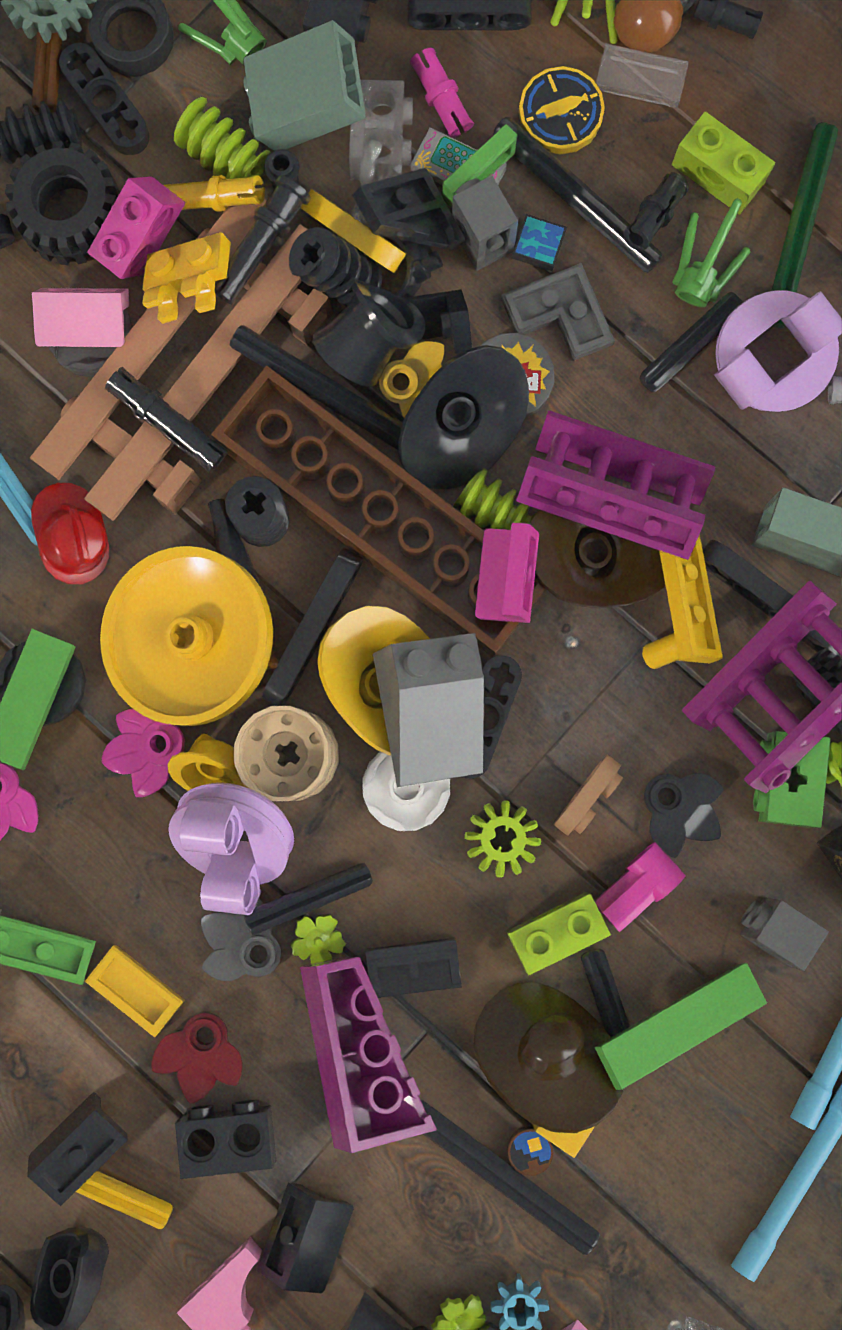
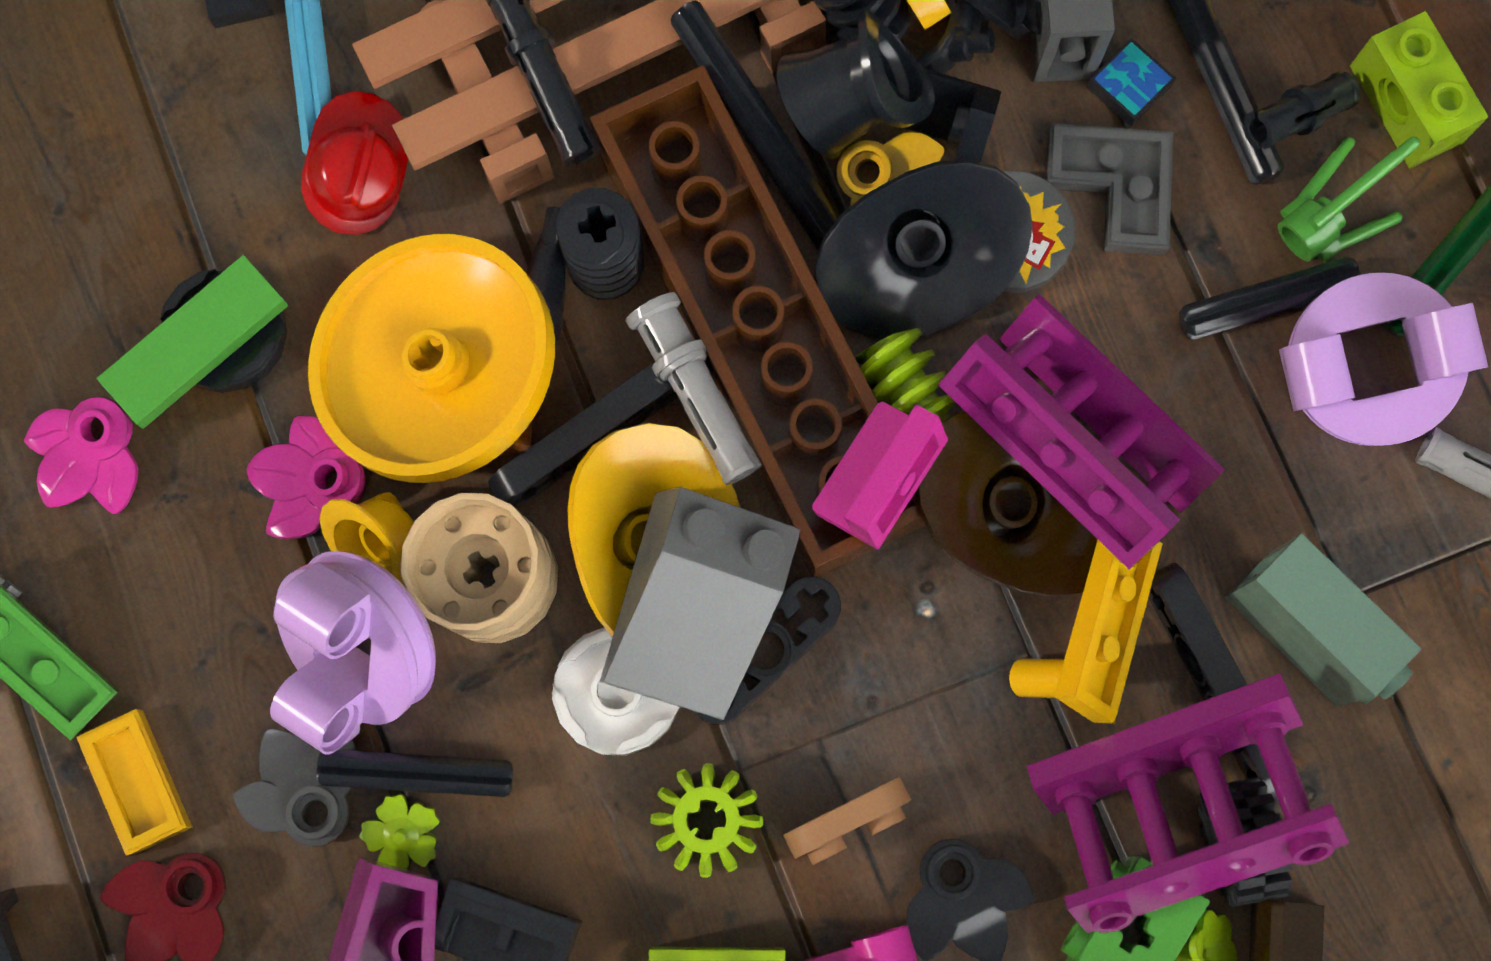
camera: 25 degrees right, 5 degrees down
none -> light grey pin [625,292,762,486]

